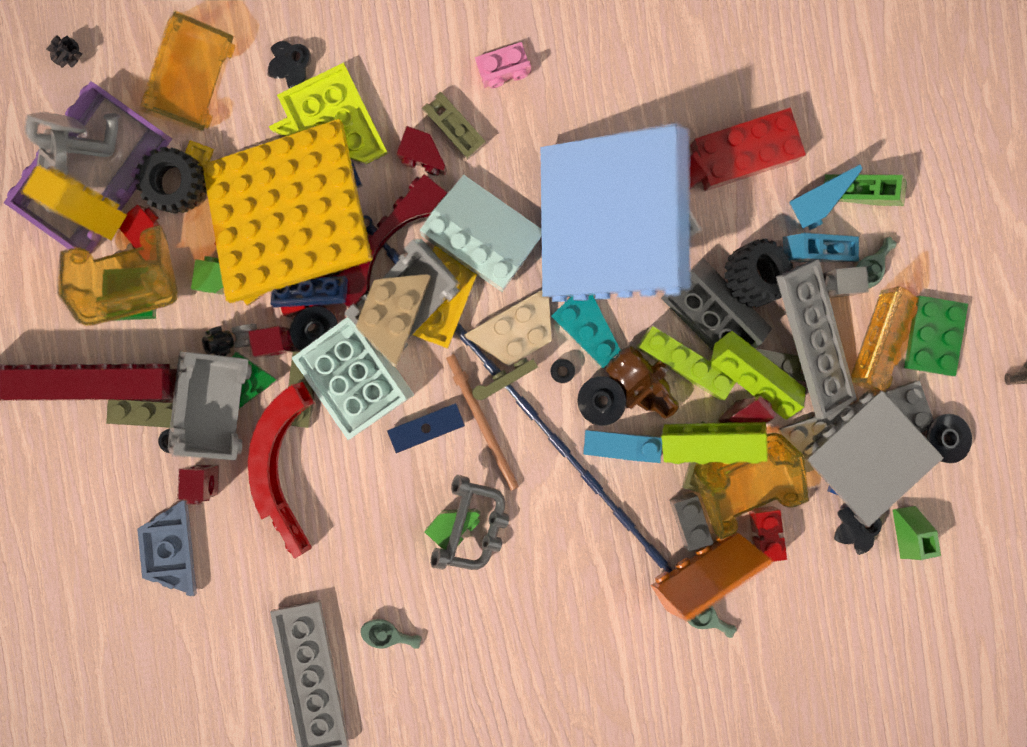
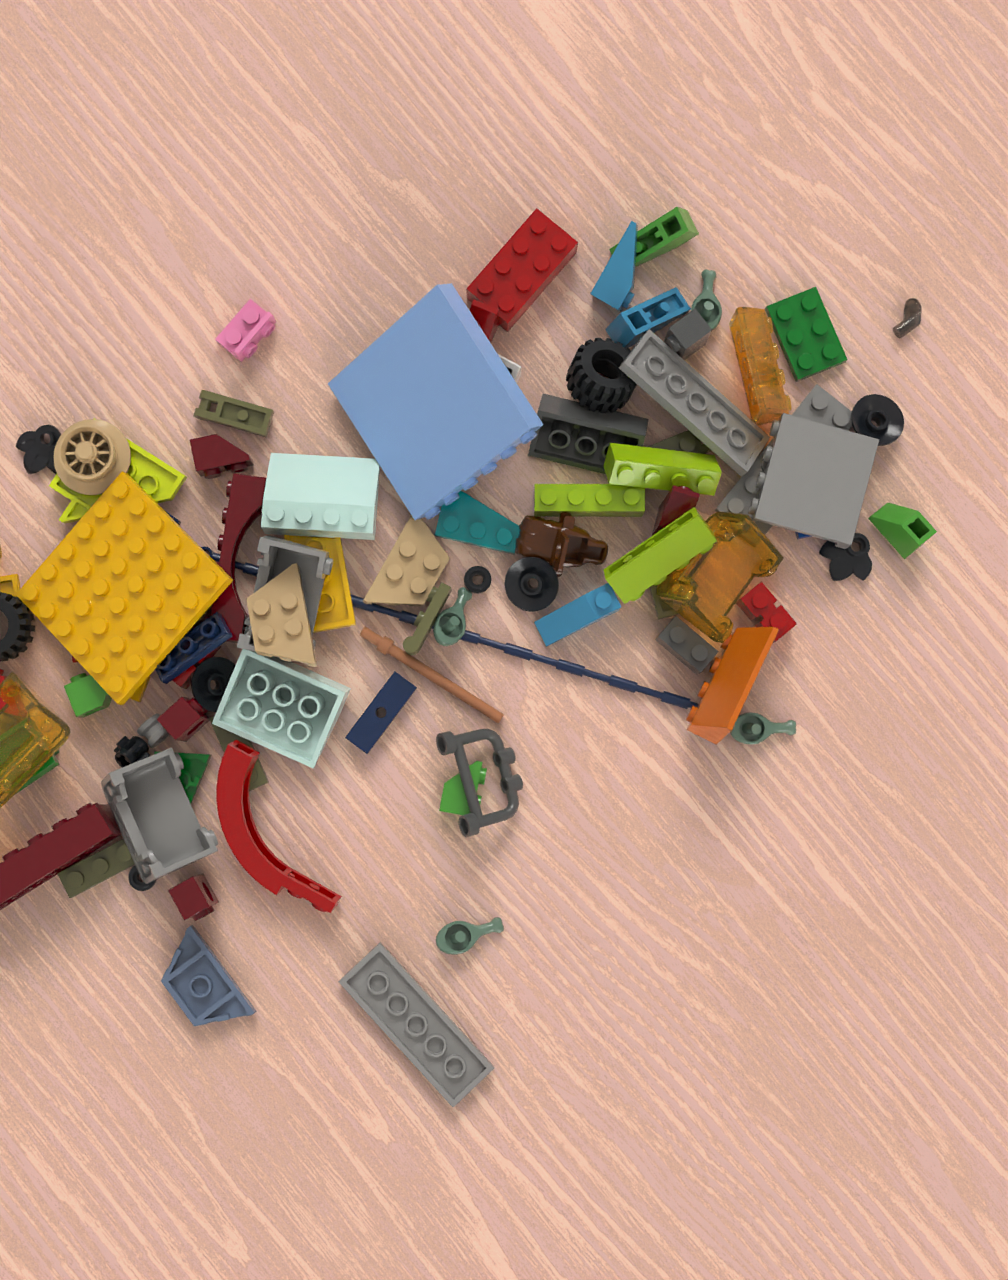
camera: 35 degrees left, 5 degrees down
none -> tan piece [54,419,131,495]
none -> sand green piece [433,587,472,646]

